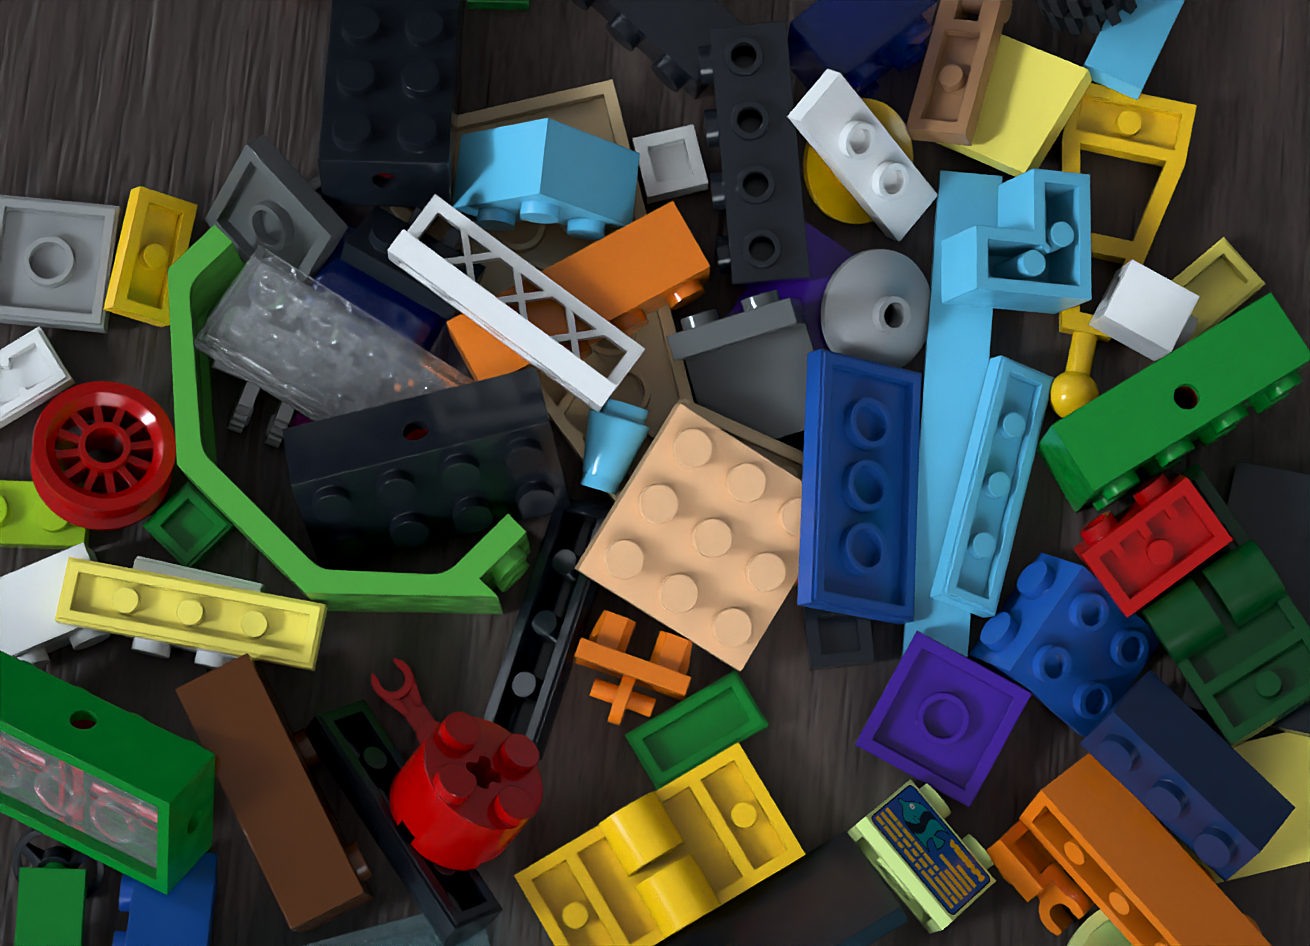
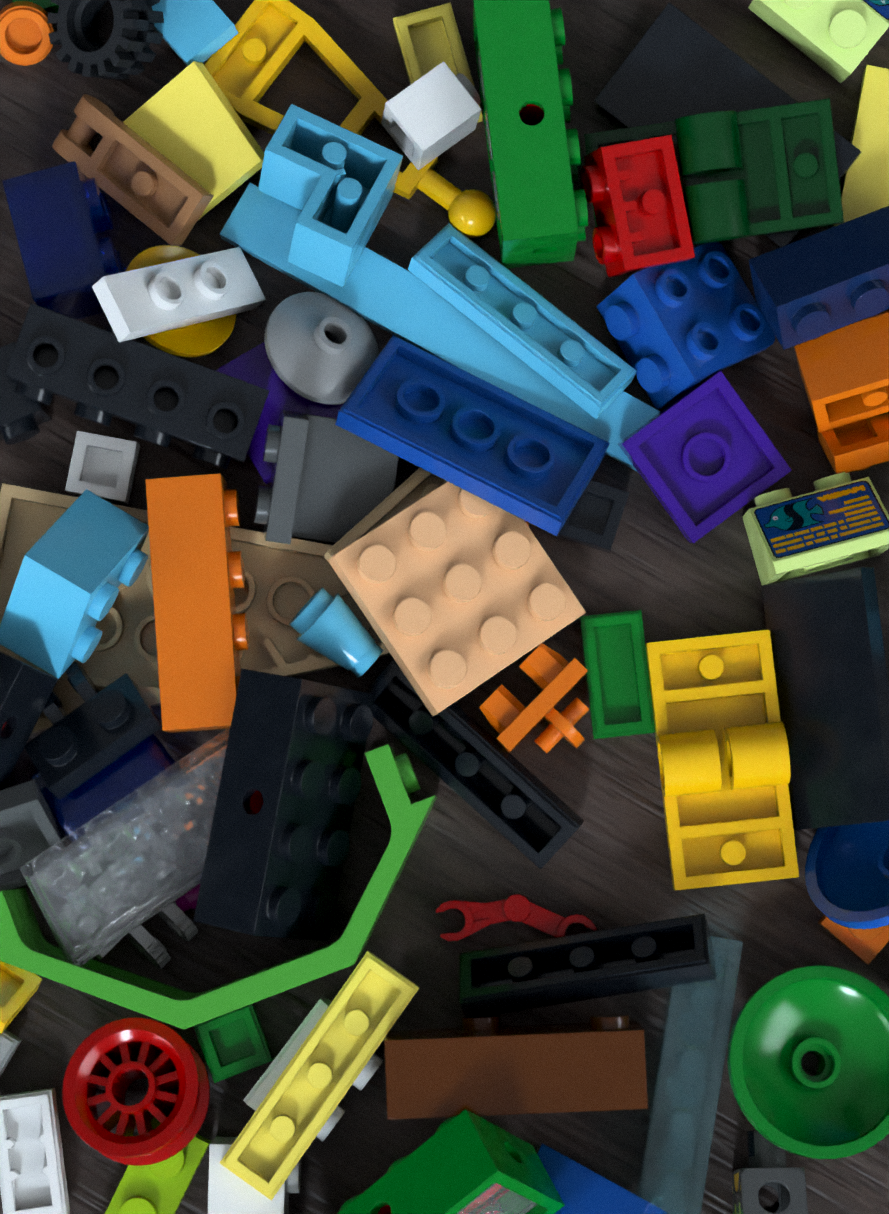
camera: 55 degrees left, 5 degrees up
white fence [388,194,645,413] -> none
red brick [389,711,543,871] -> none

